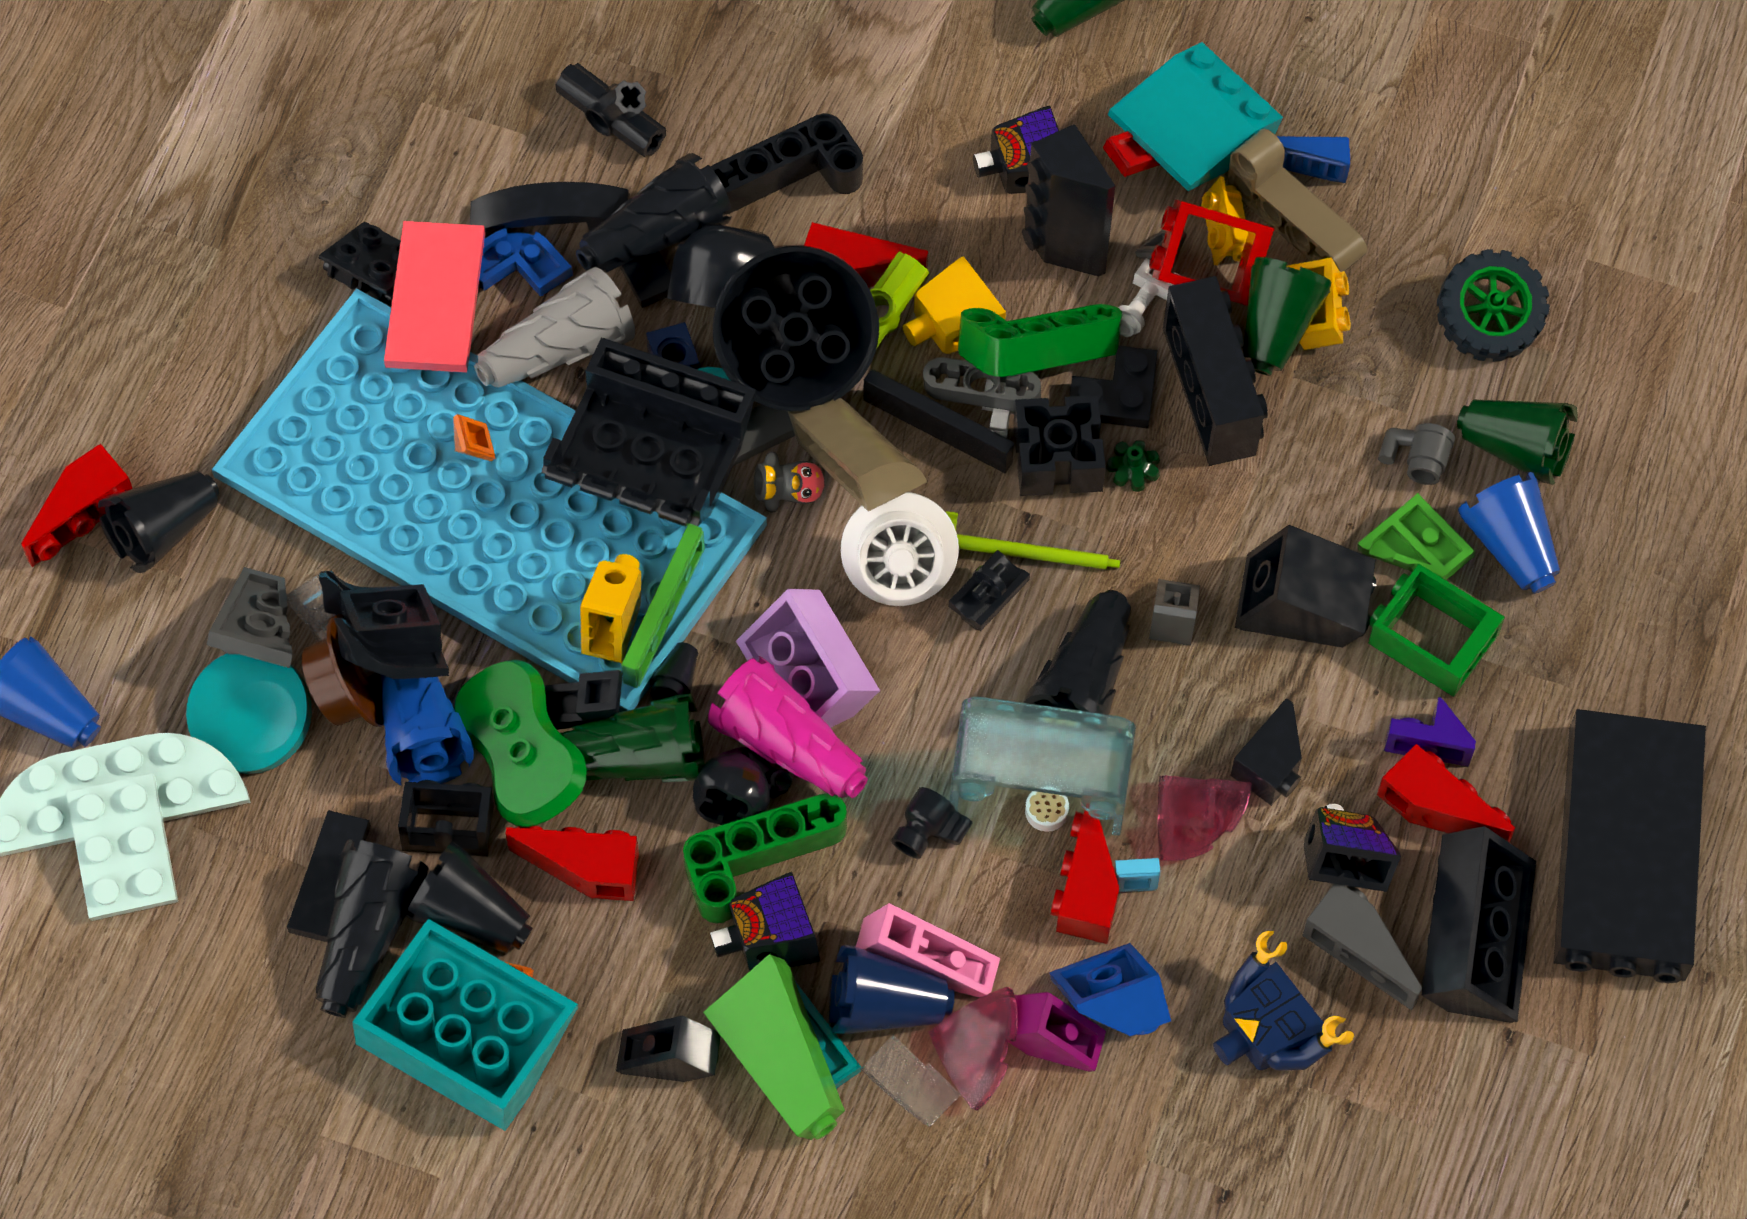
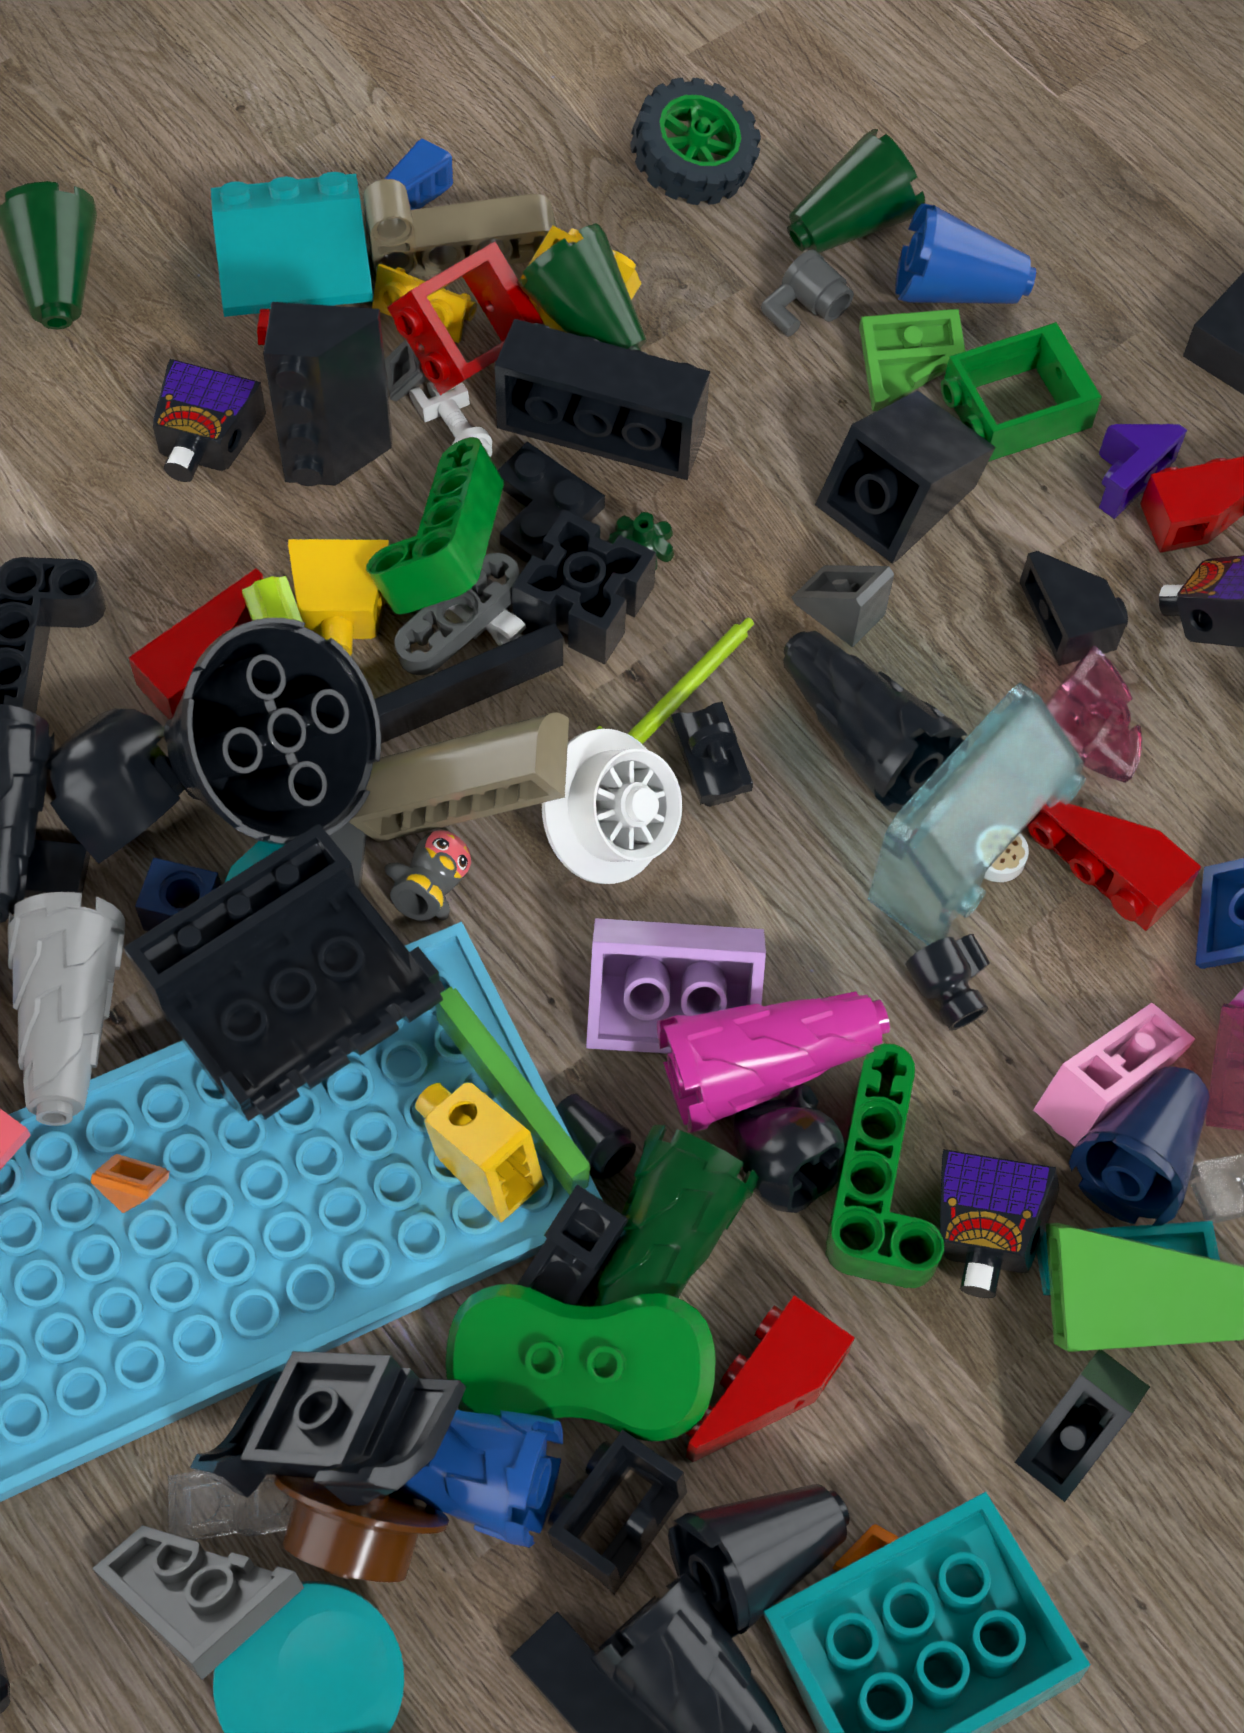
camera: 60 degrees left, 0 degrees up
medium azure tile [1114,858,1160,892] -> none

